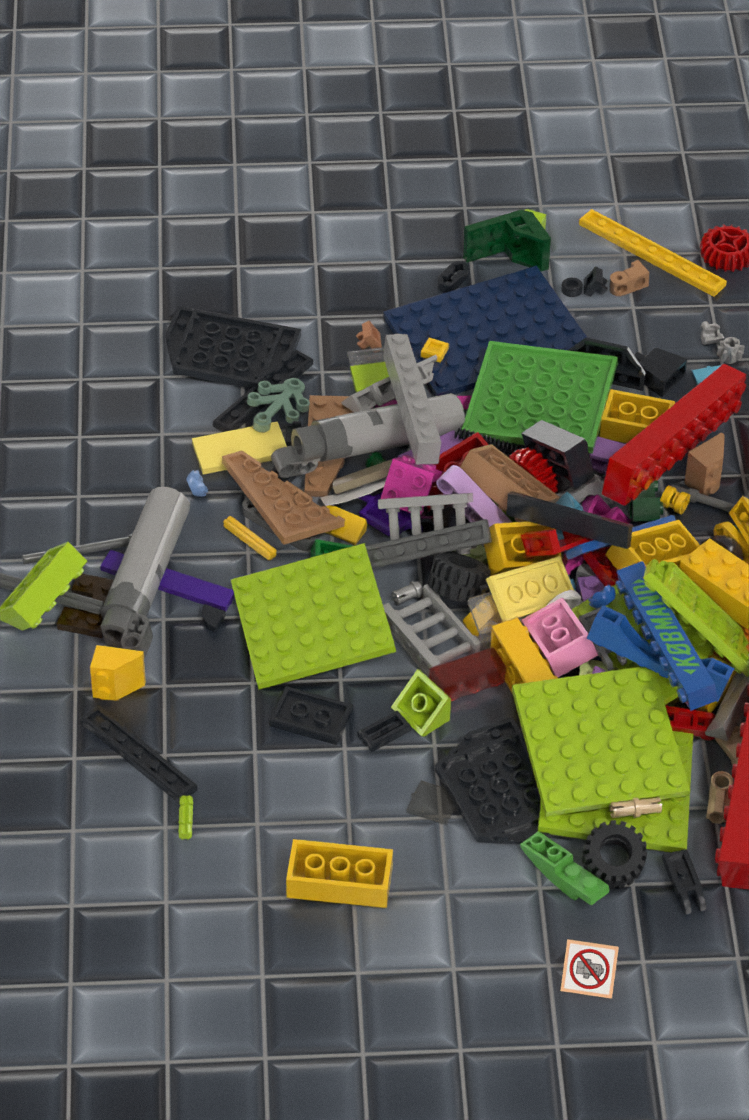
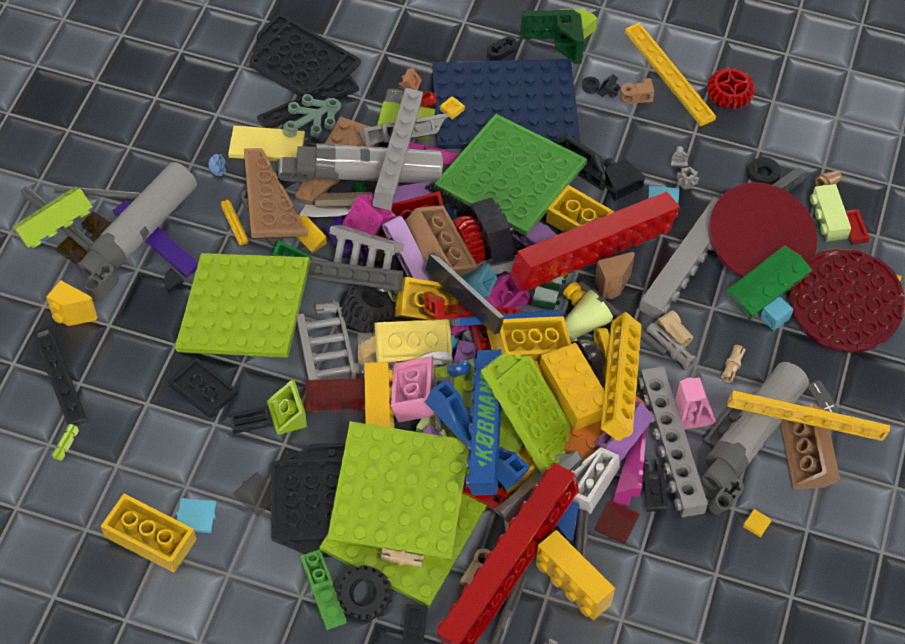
camera: 20 degrees right, 10 degrees up
none -> medium azure piece [176,498,217,533]
none -> yellowish green cone [564,290,613,340]

